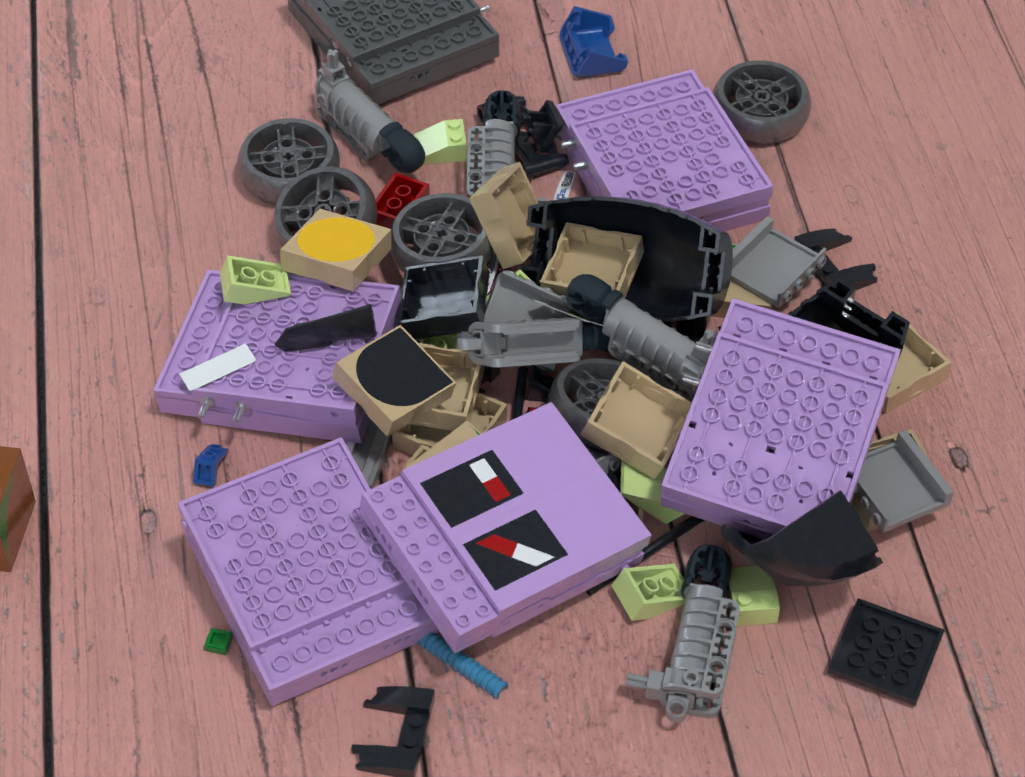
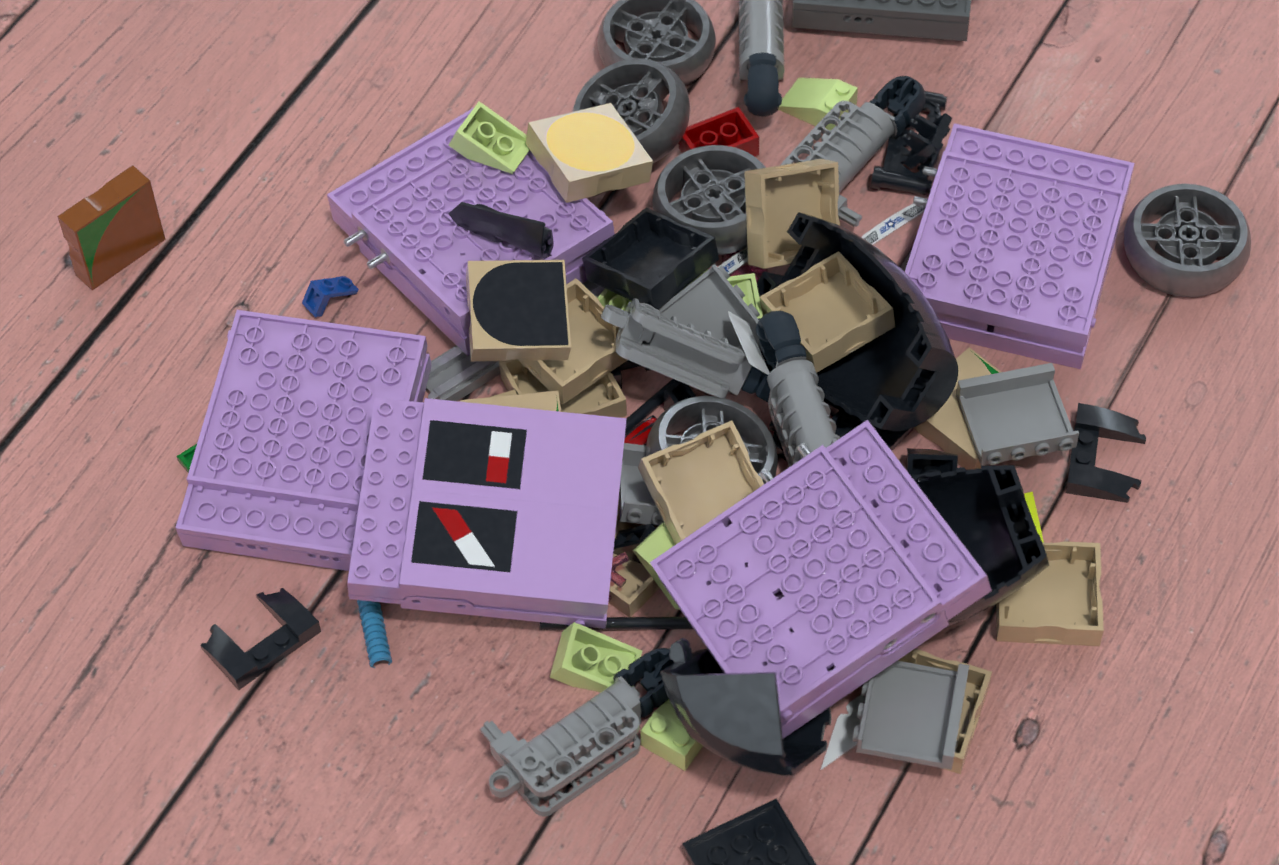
camera: 40 degrees right, 5 degrees up
white sticker [179,343,256,391] -> none
blue windscreen [560,6,628,77] -> none

